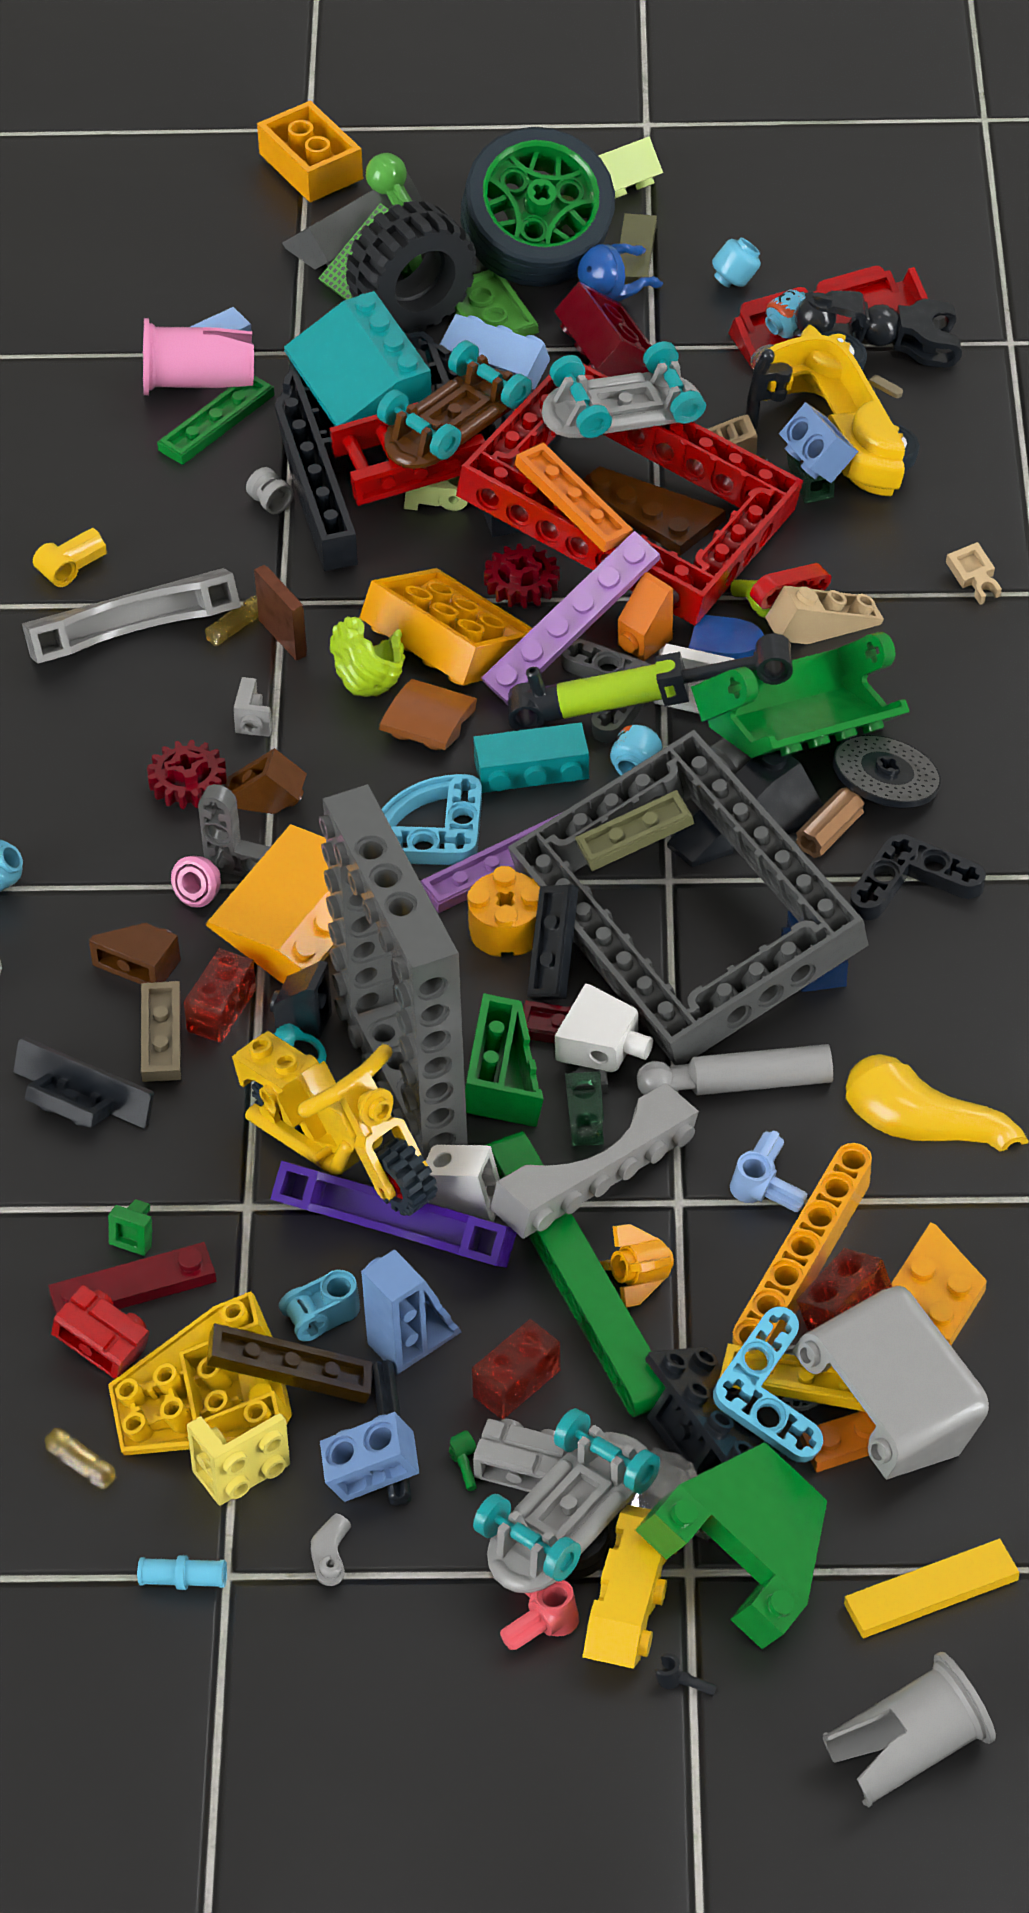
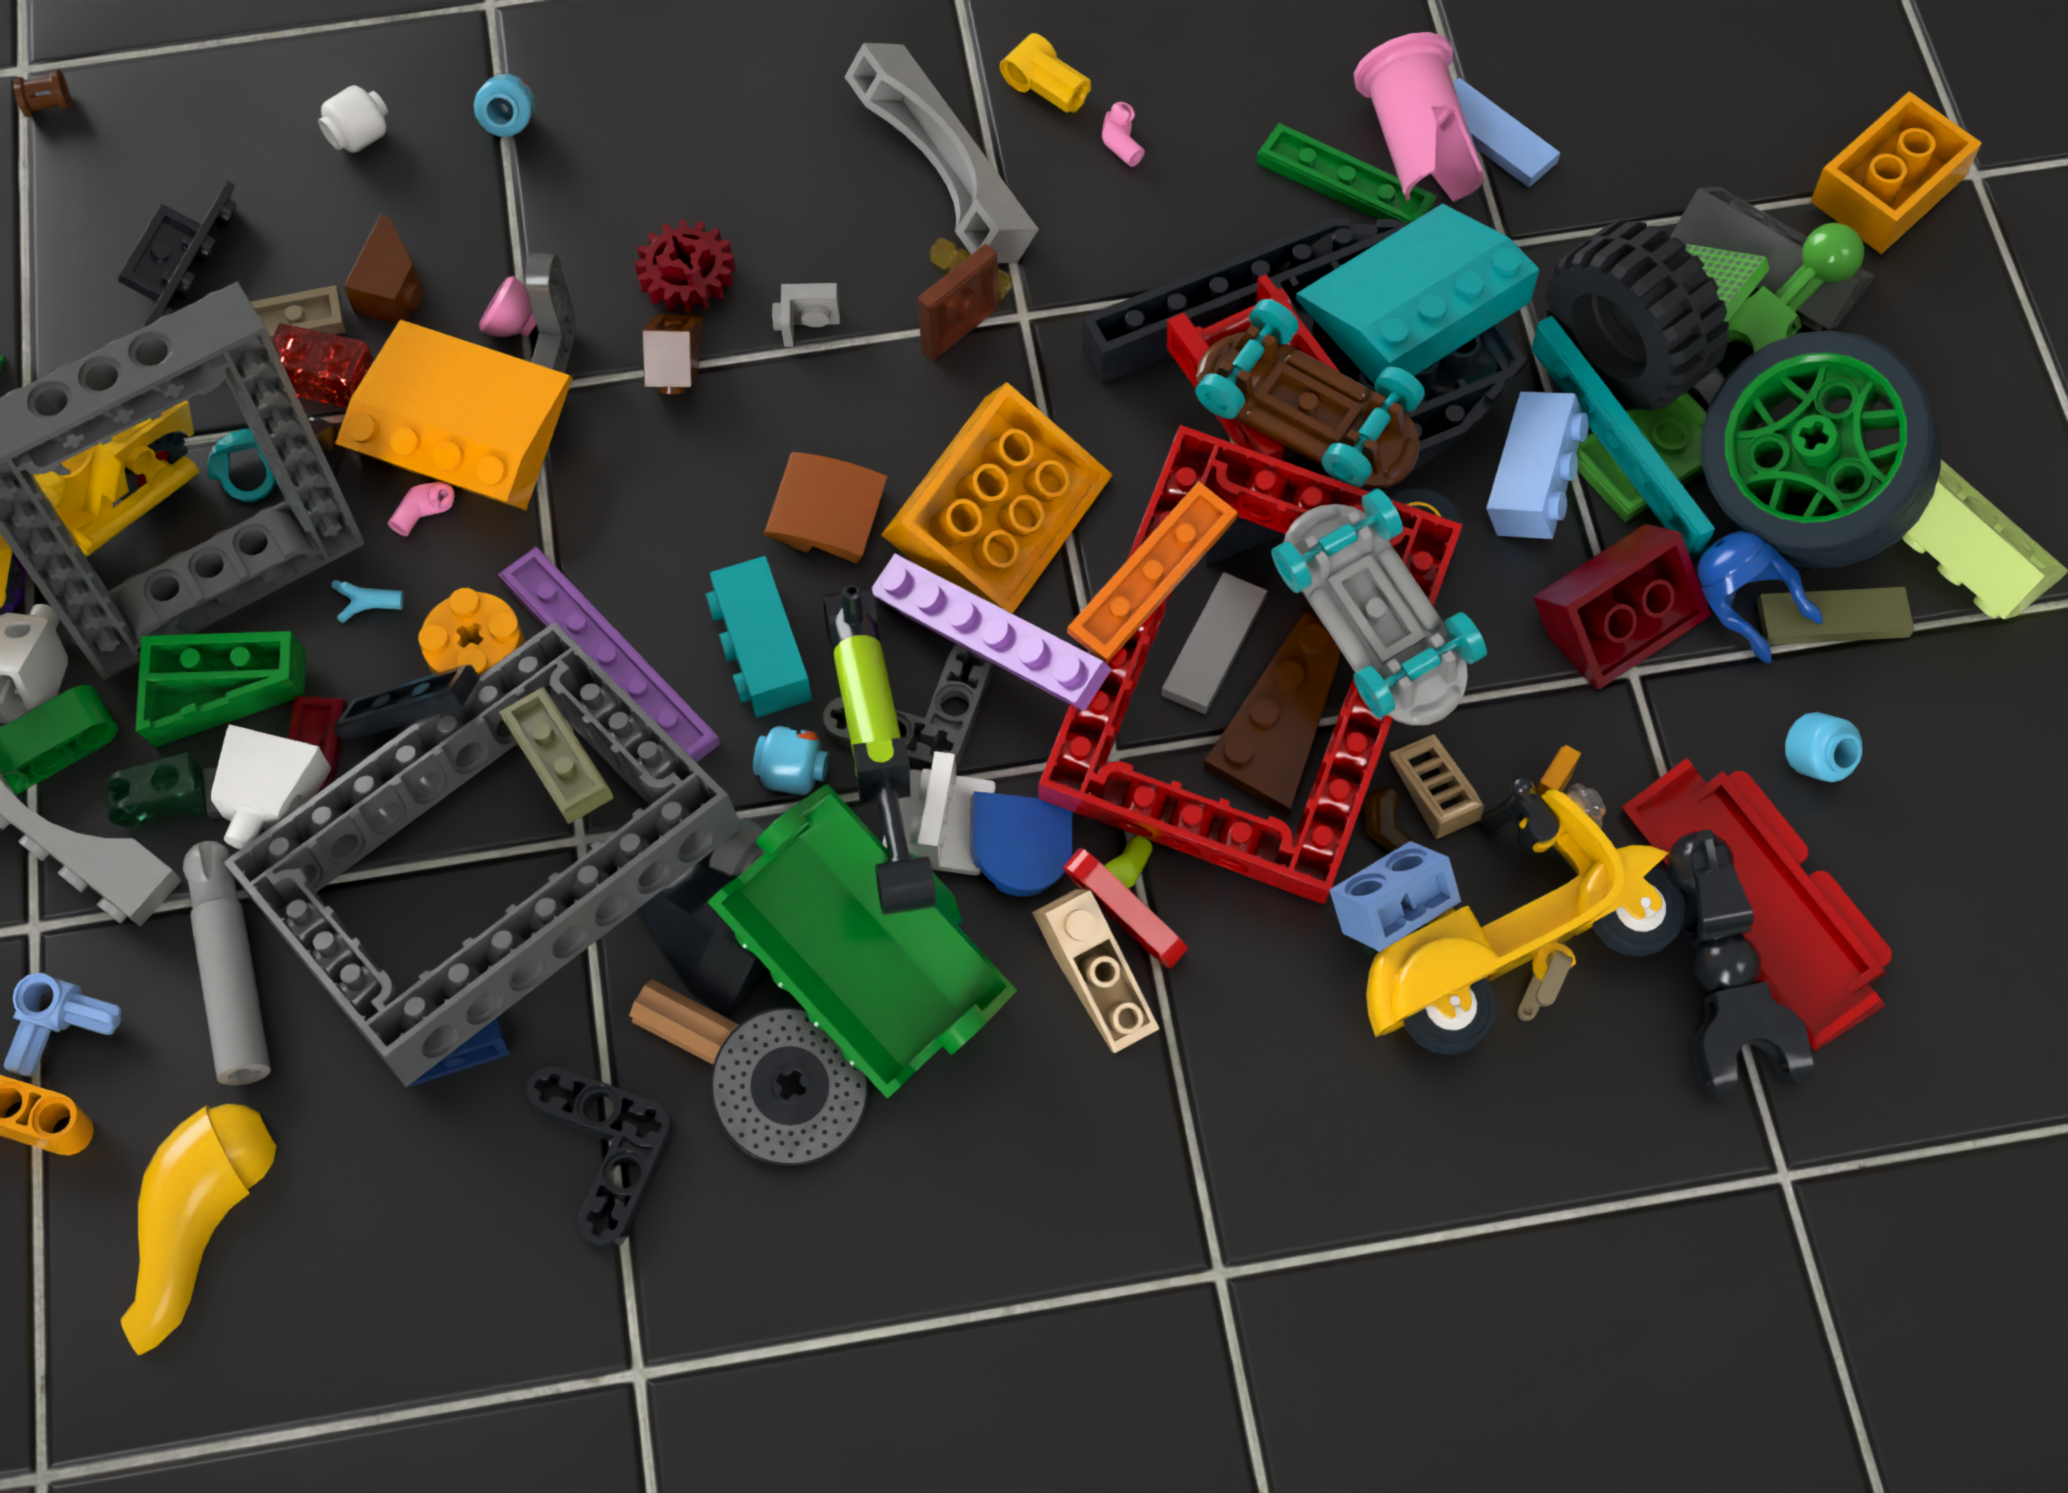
camera: 80 degrees right, 15 degrees up
light grey wheel [246,467,294,514] -> none
lime hair [330,616,405,697] -> none
medium azure beam [382,774,482,865] -> none
dark red gear [484,543,560,608] -> none
orange slope [618,572,673,661] -> none
medium azure head [765,289,806,339] -> none
tan plate [946,542,1002,605] -> none
none -> bright pink arm [1102,102,1145,167]
none -> teal tile [1531,316,1715,560]
none -> light orange tile [1537,745,1581,796]

